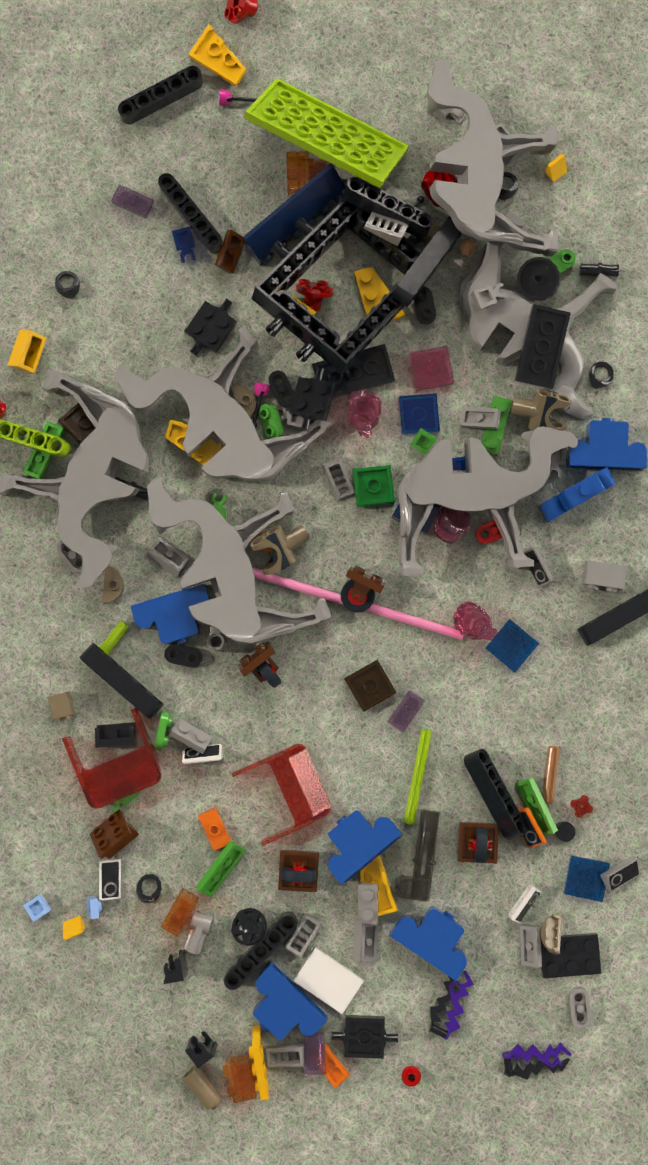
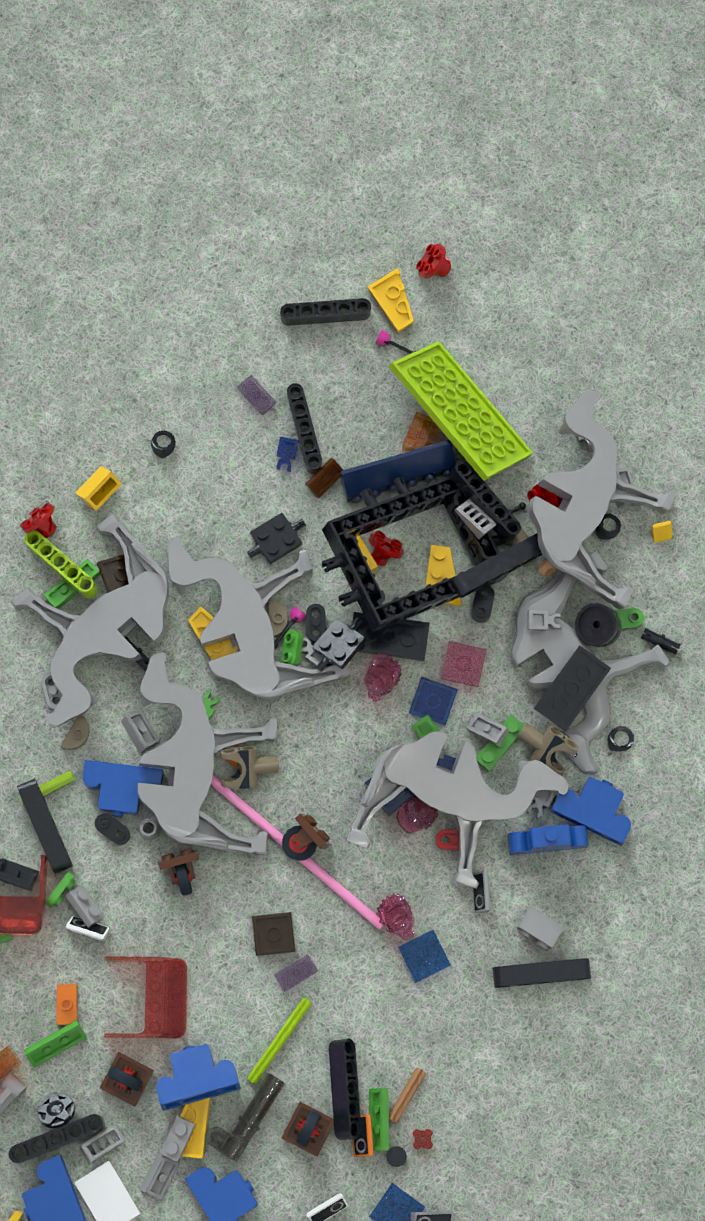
camera: 20 degrees right, 10 degrees down
light grey slope [323,457,355,500] -> none
green plate [352,465,395,507] -> none

